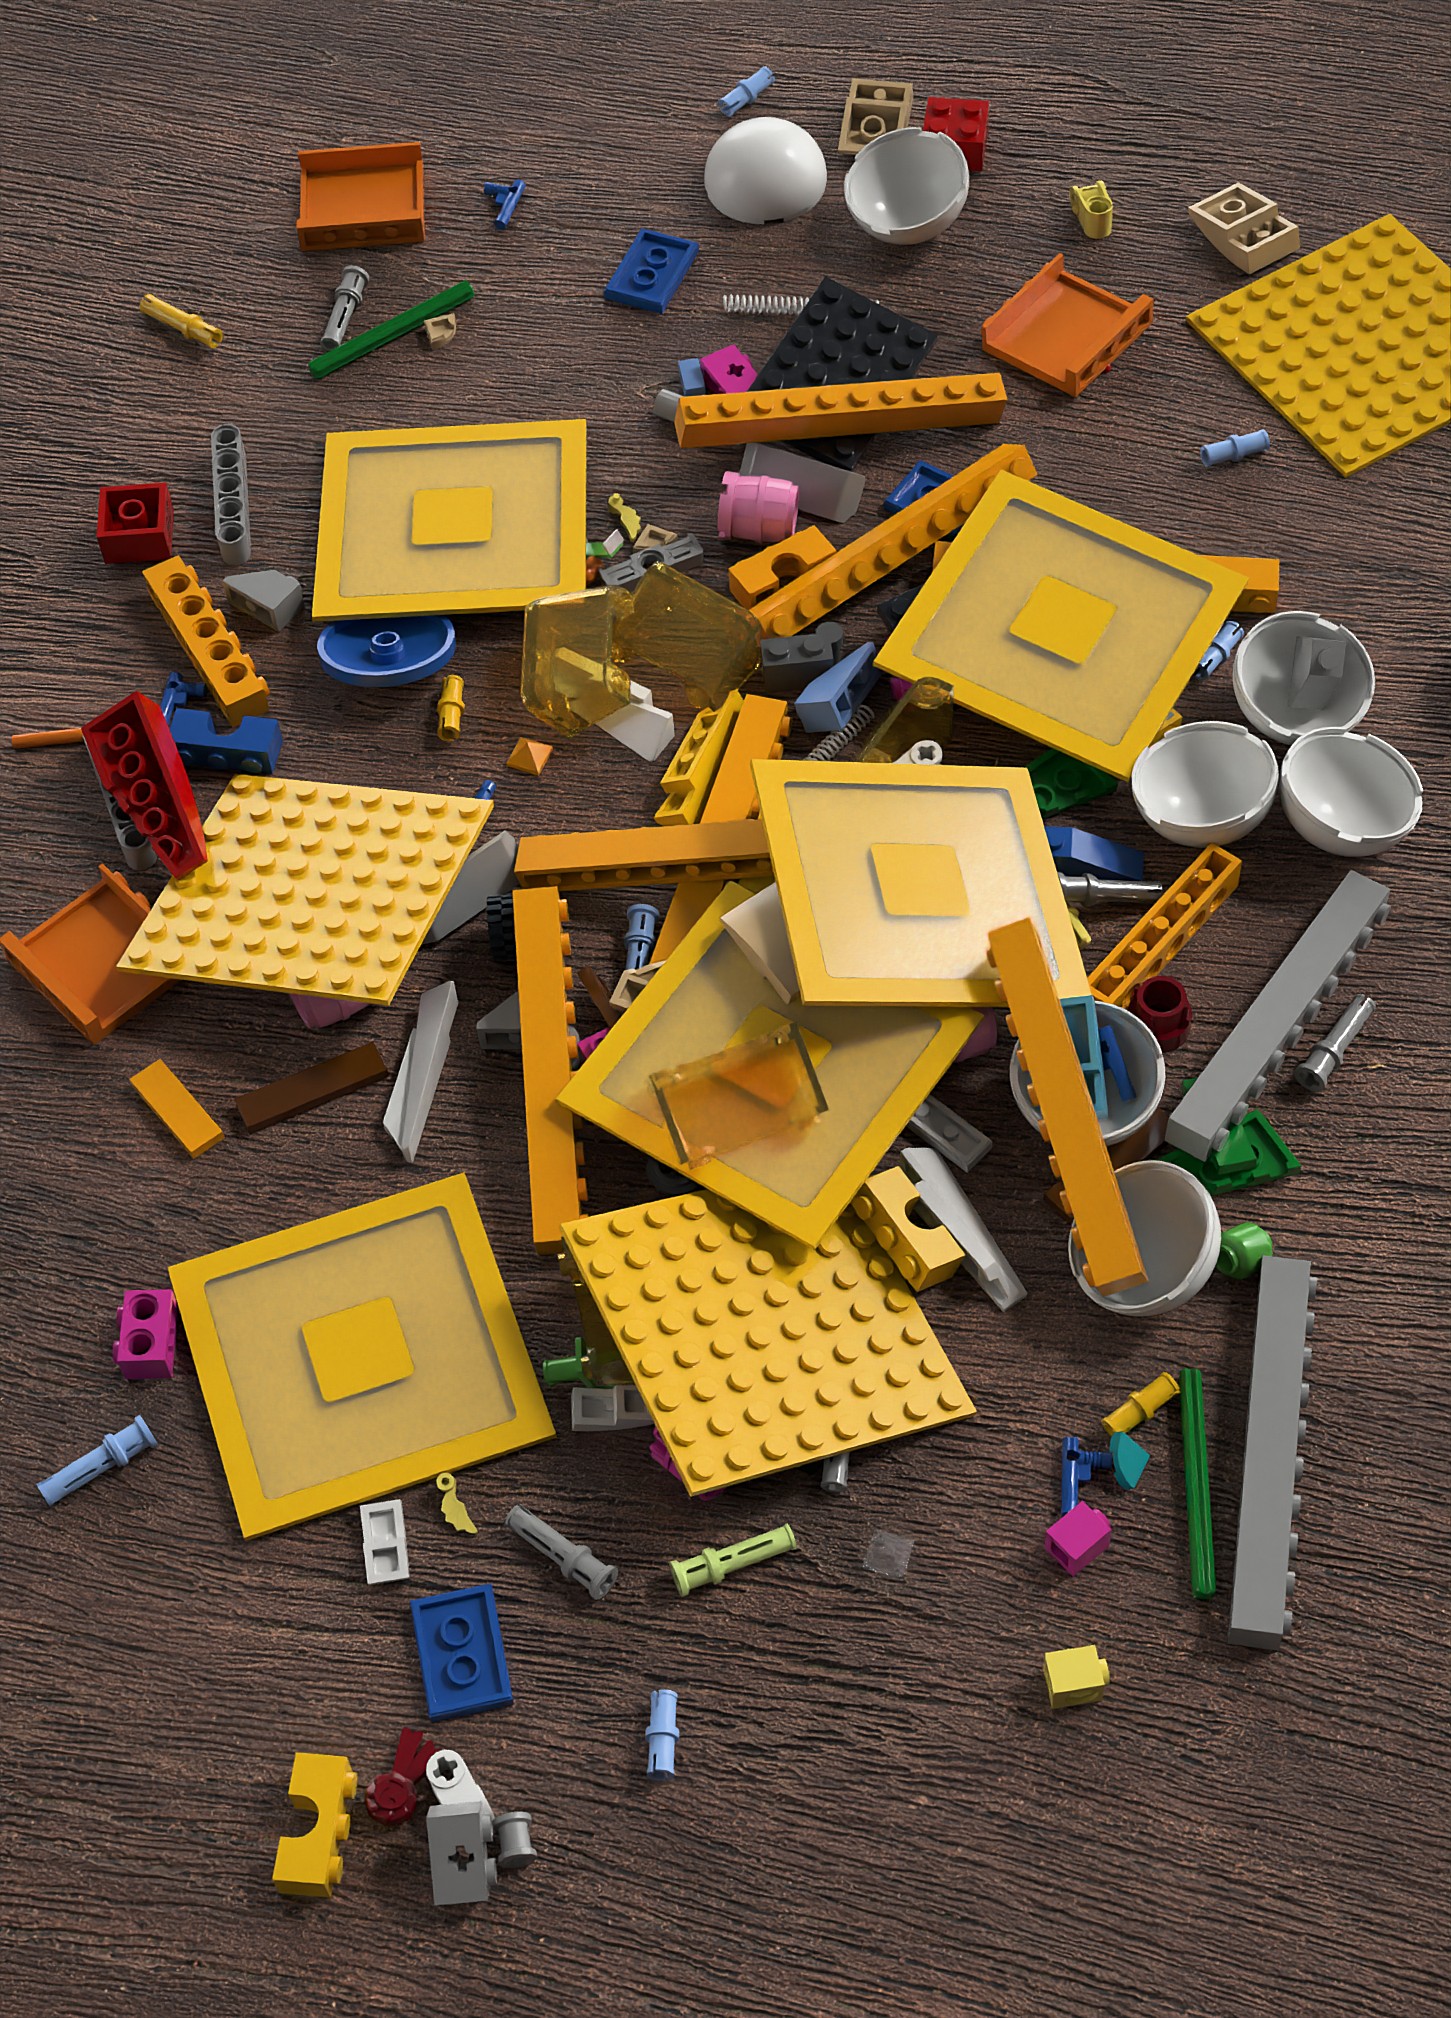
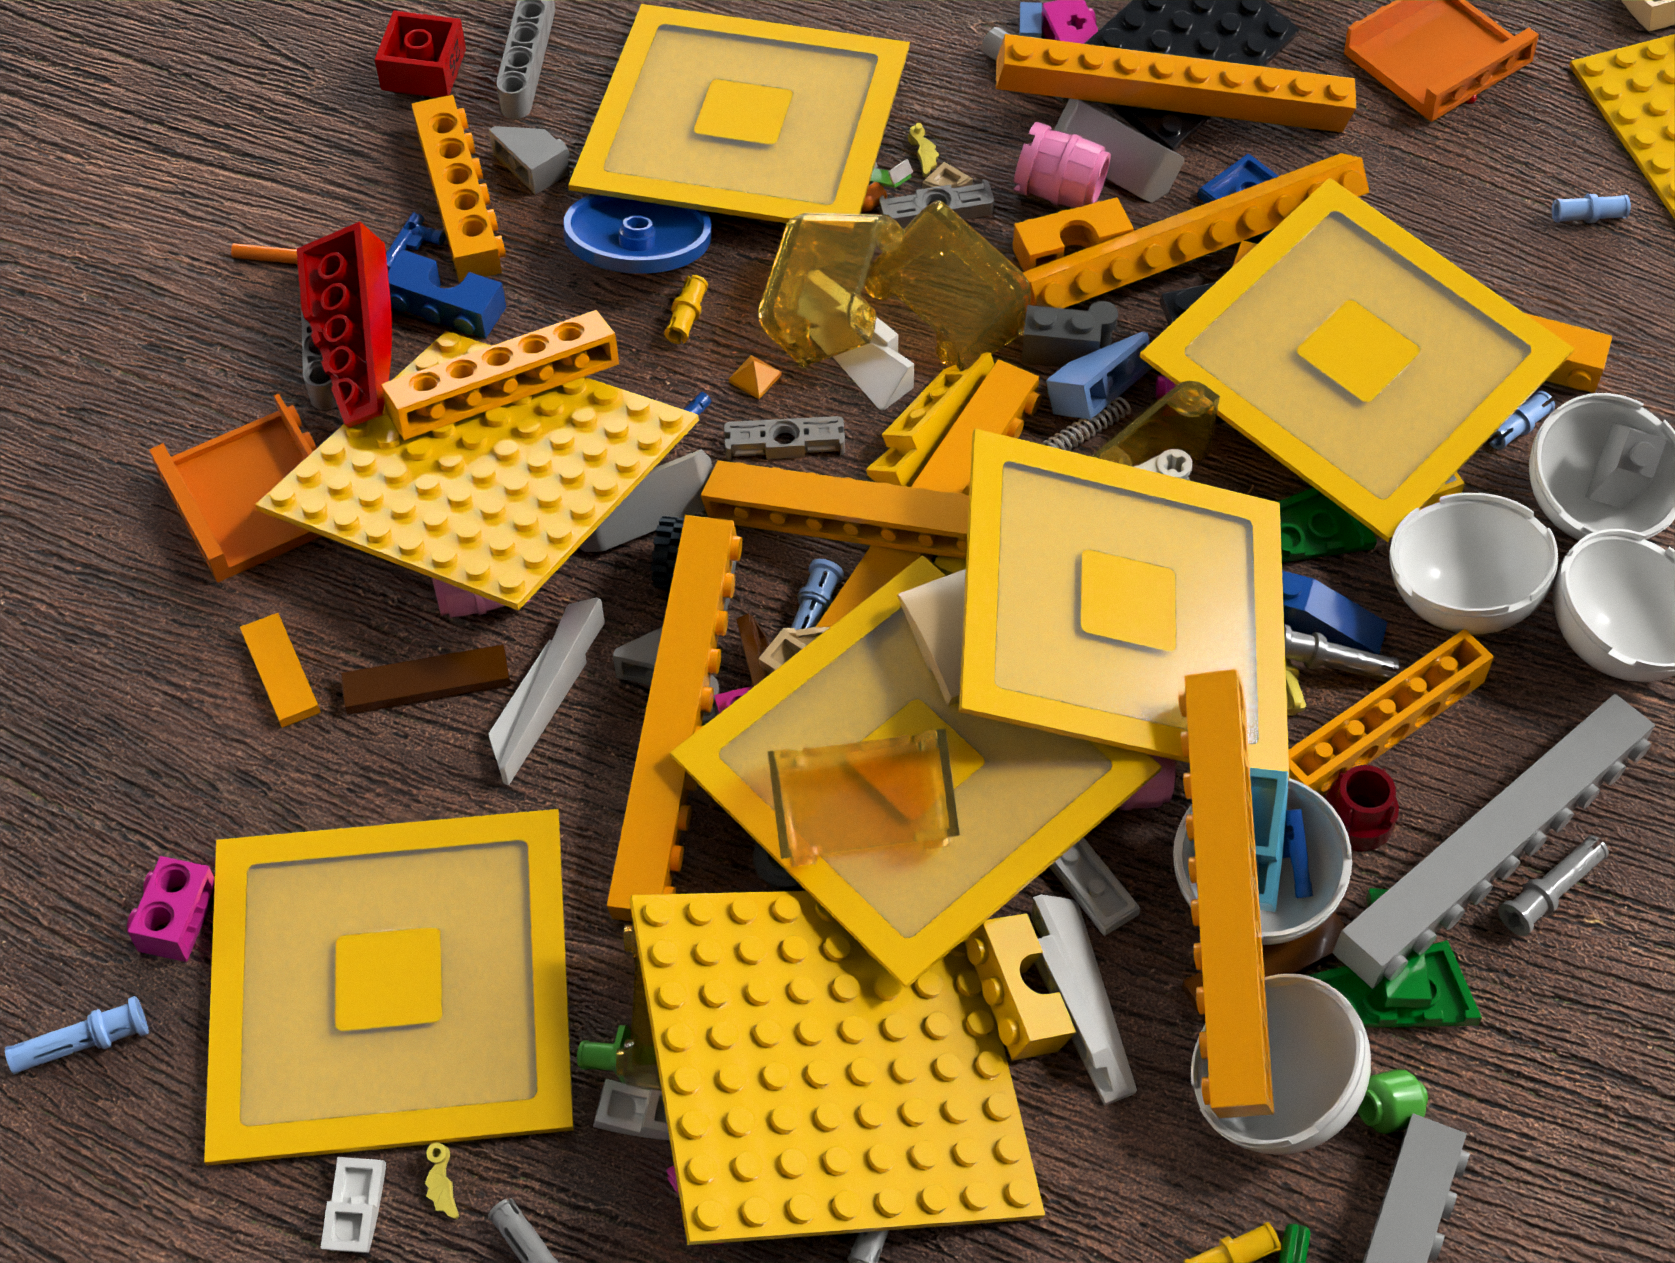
camera: 10 degrees right, 0 degrees up
none -> light orange brick [381,310,619,440]
none -> light grey piece [724,416,845,461]

